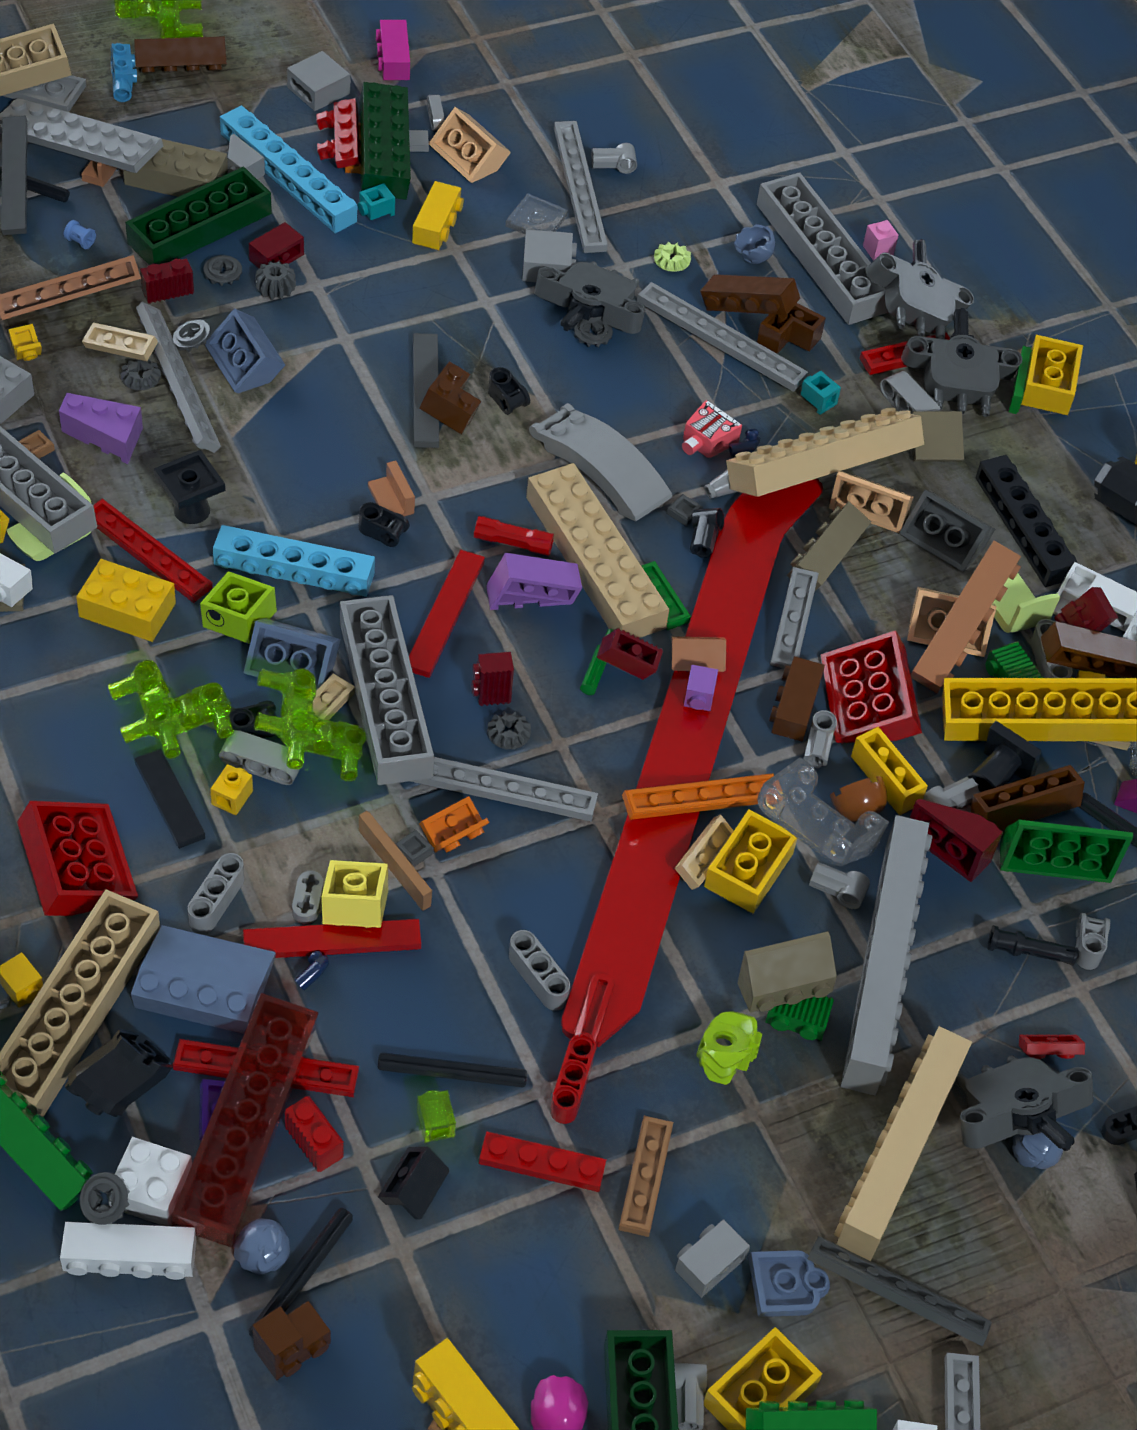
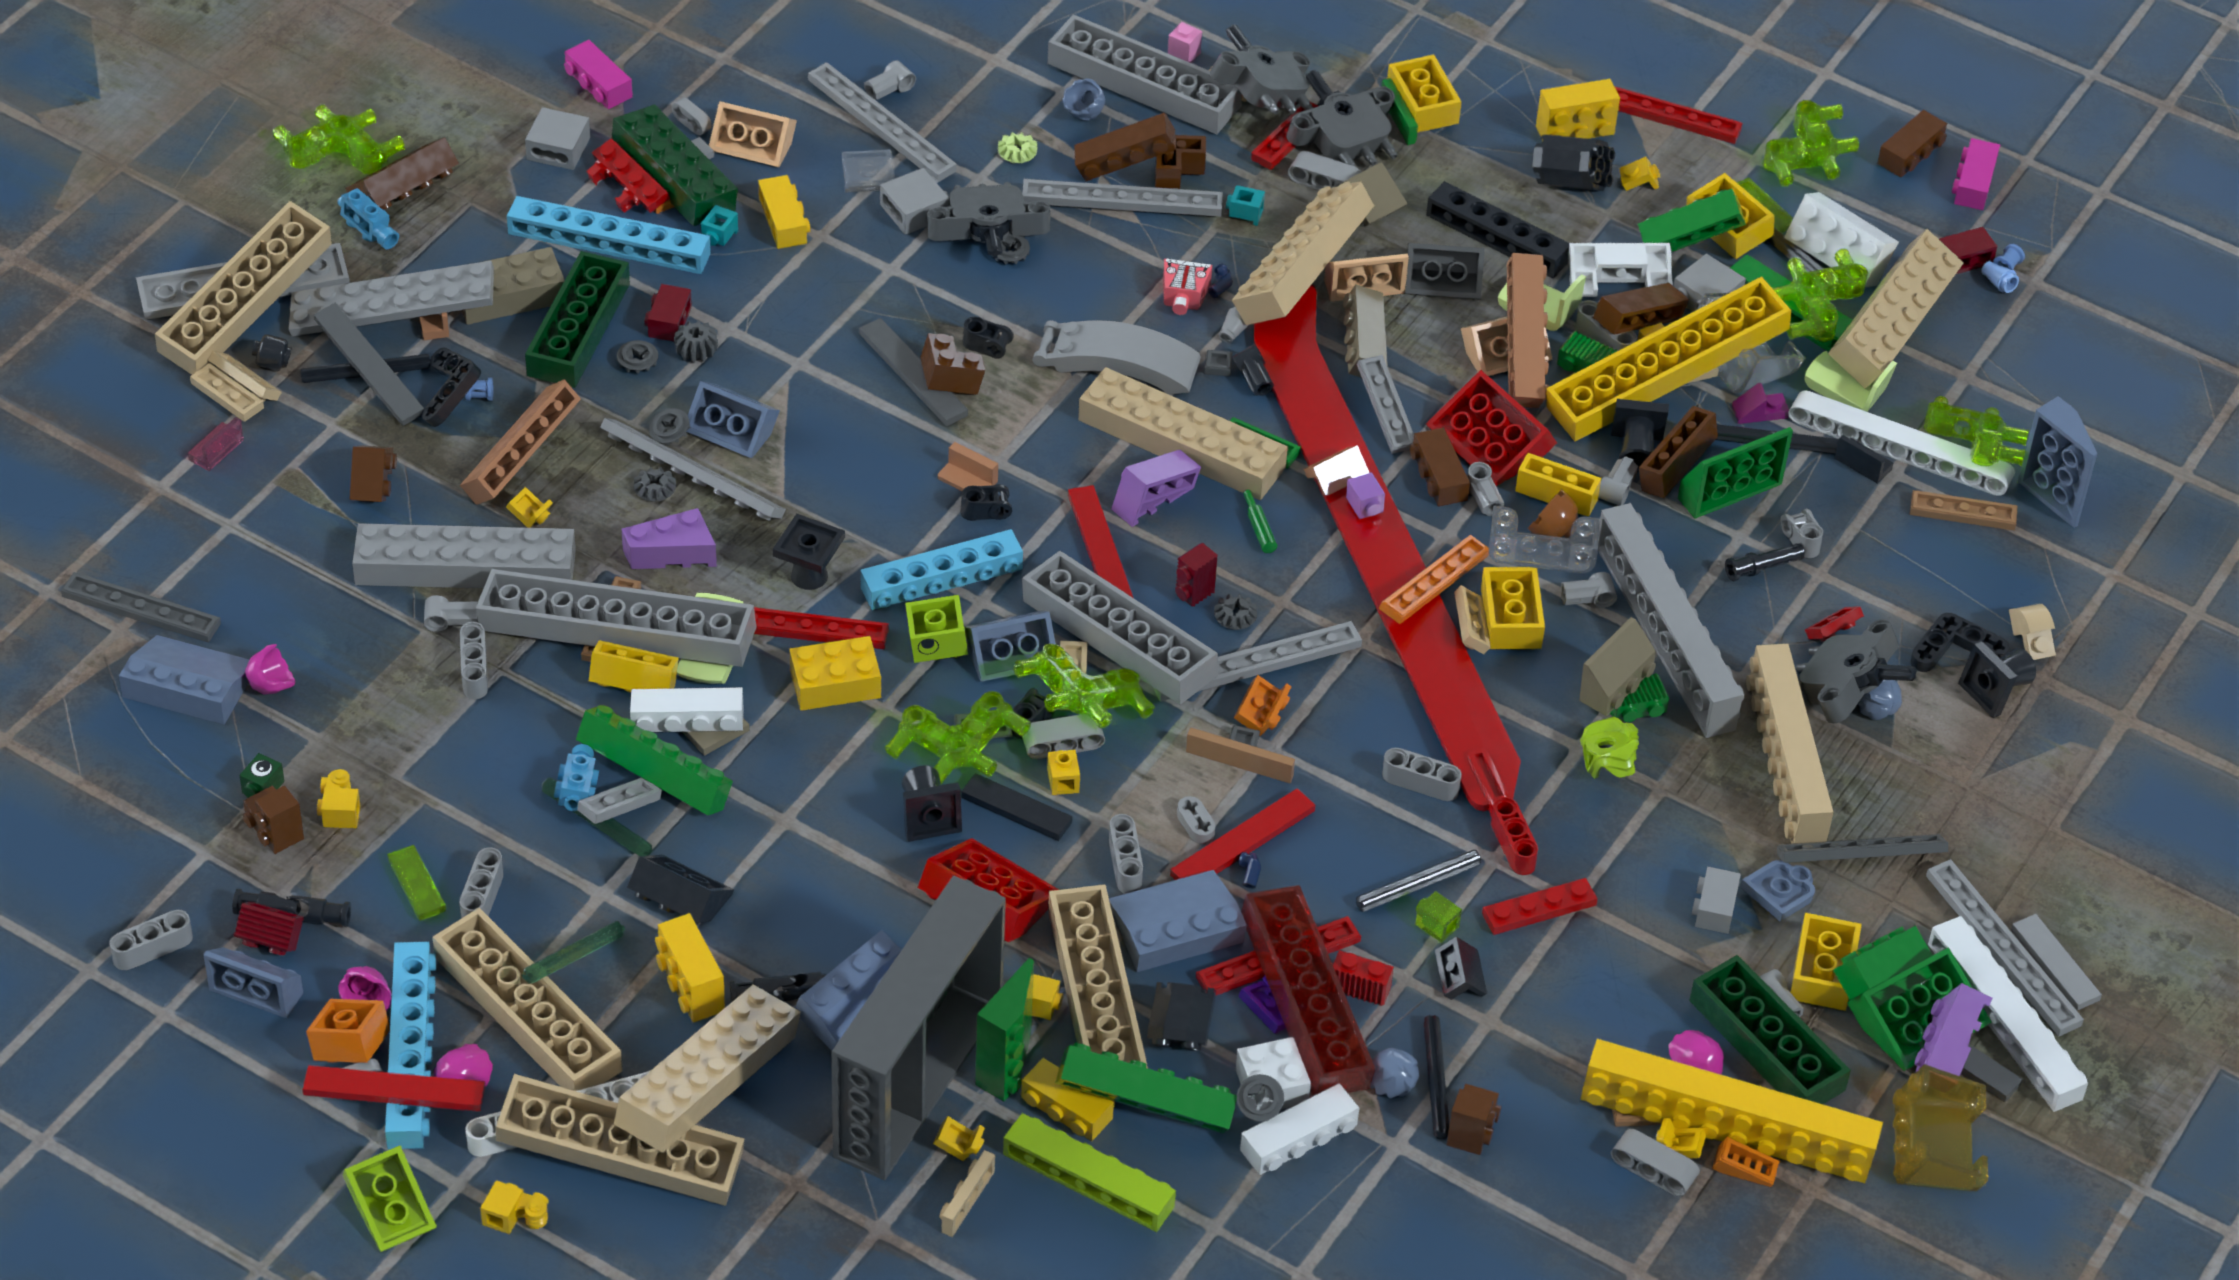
camera: 30 degrees left, 5 degrees down
tan plate [82,322,158,361] -> none
dark red brick [140,258,194,304] -> none
light grey slope [228,134,265,179] -> none
light yellow brick [321,860,388,928] -> none
red axle [474,516,554,556] -> none
dark red brick [597,628,663,680] -> none
medium nougat tile [618,1115,674,1237] -> none
dark red slope [910,799,1003,882] -> none
dark red piece [1054,587,1118,632] -> none
none -> black beam [422,347,481,427]
none -> black plant [902,765,962,842]

